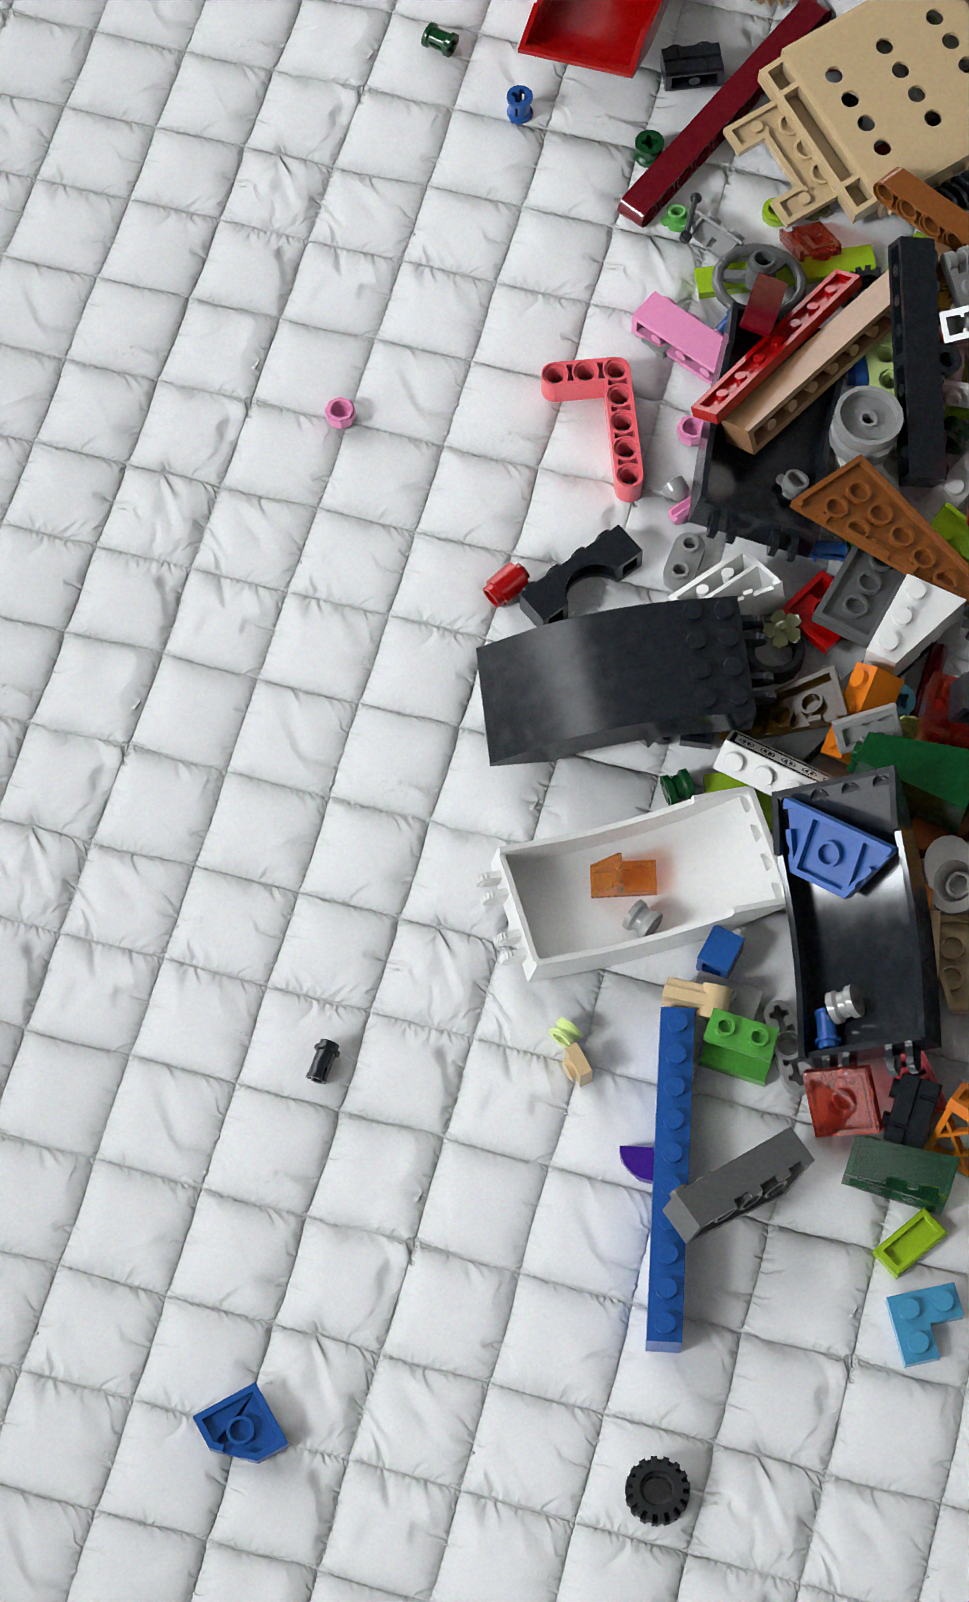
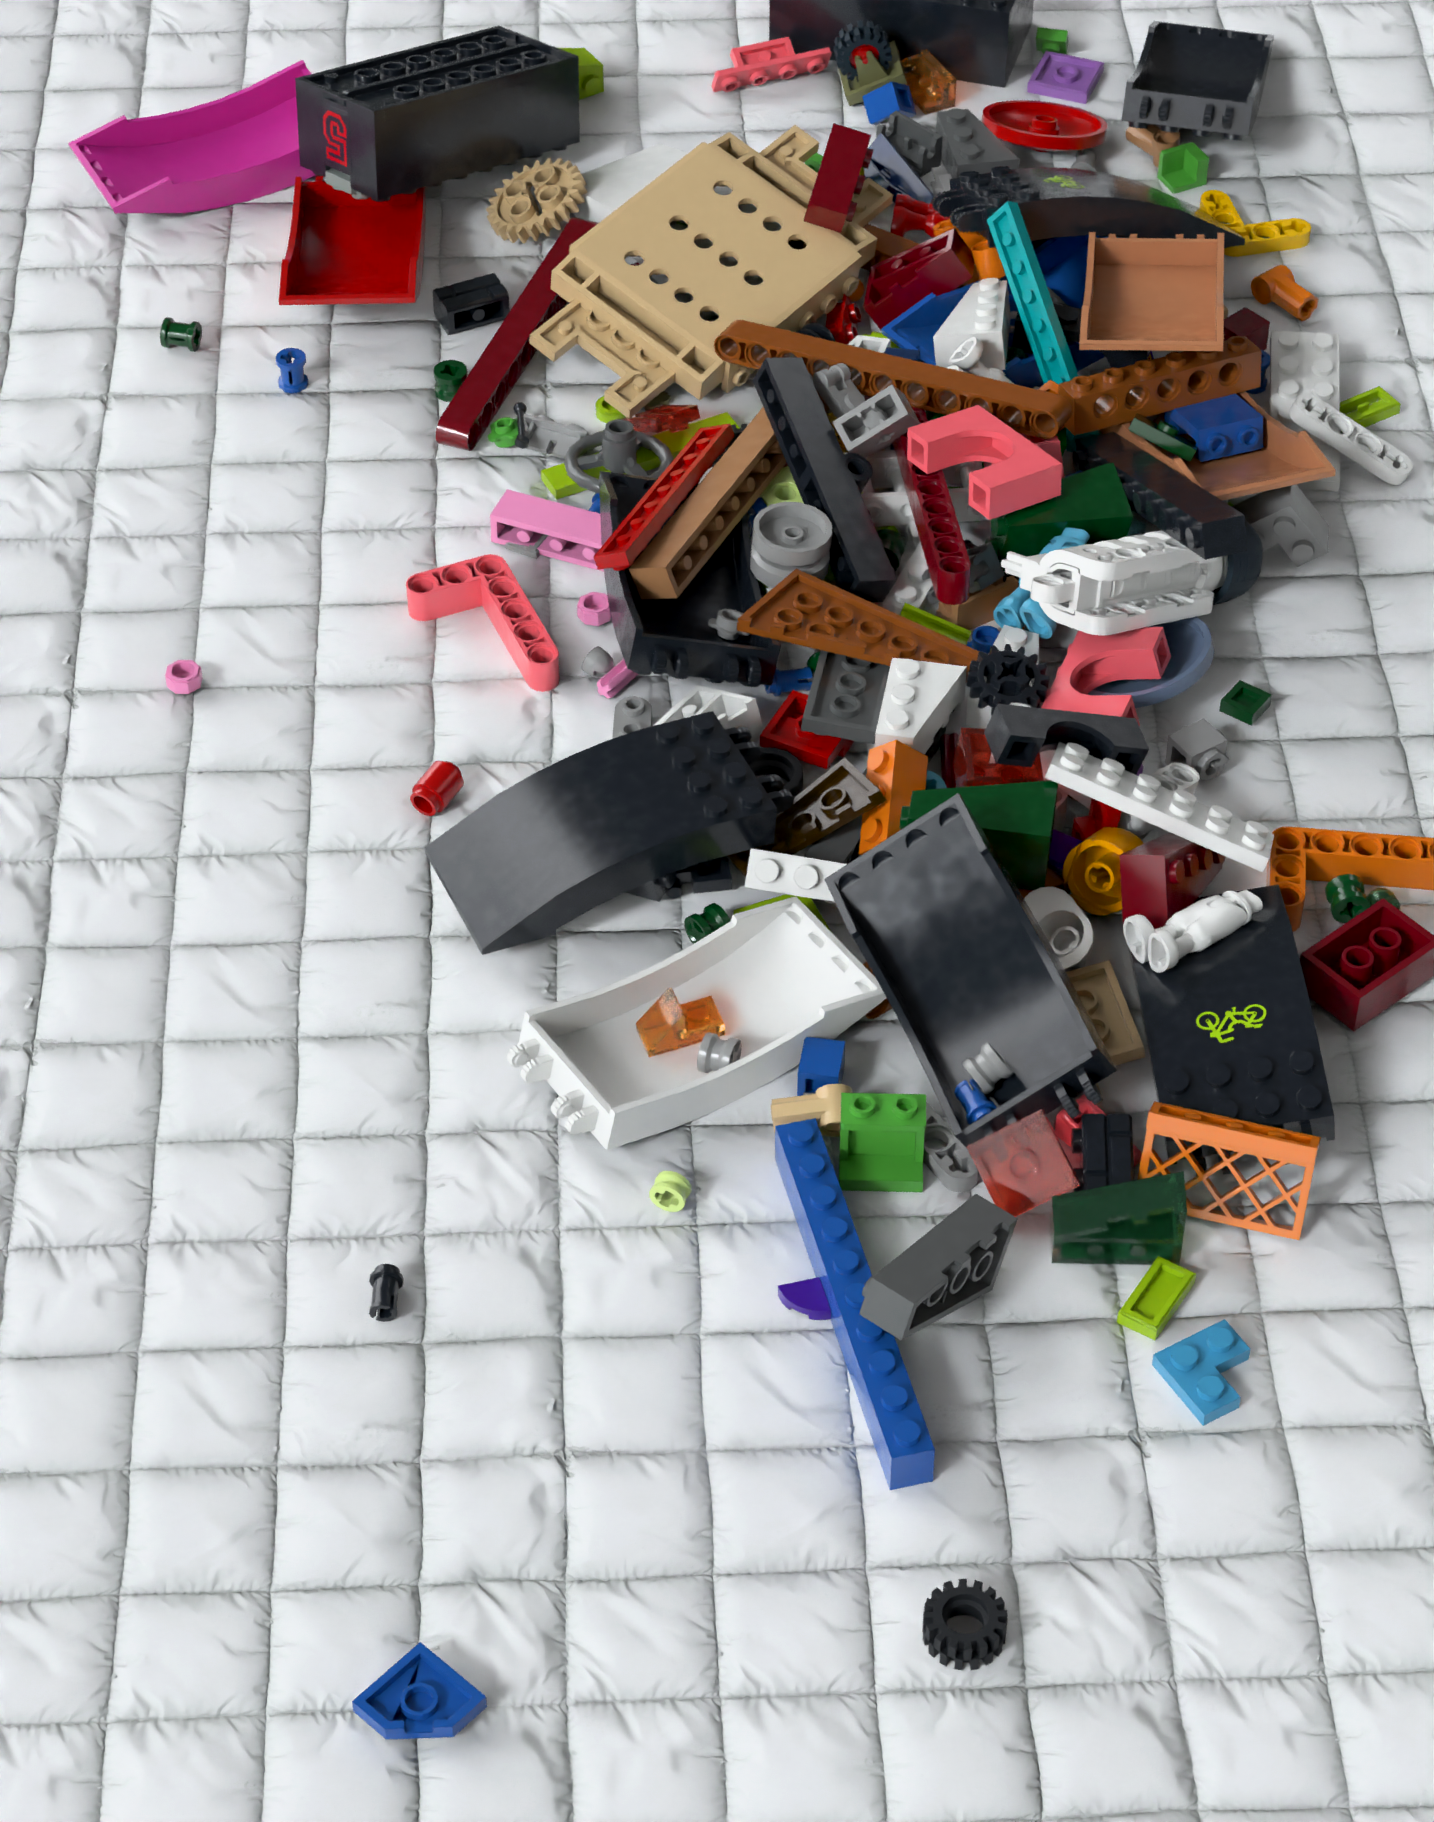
camera: 20 degrees left, 20 degrees down
black arch [520,524,643,627] -> none
tan plate [562,1042,593,1087] -> none
dark red beam [739,272,788,338] -> none
olive plant [763,609,802,649] -> none
wing [783,797,898,899] -> none
light grey plate [831,702,904,754] -> none

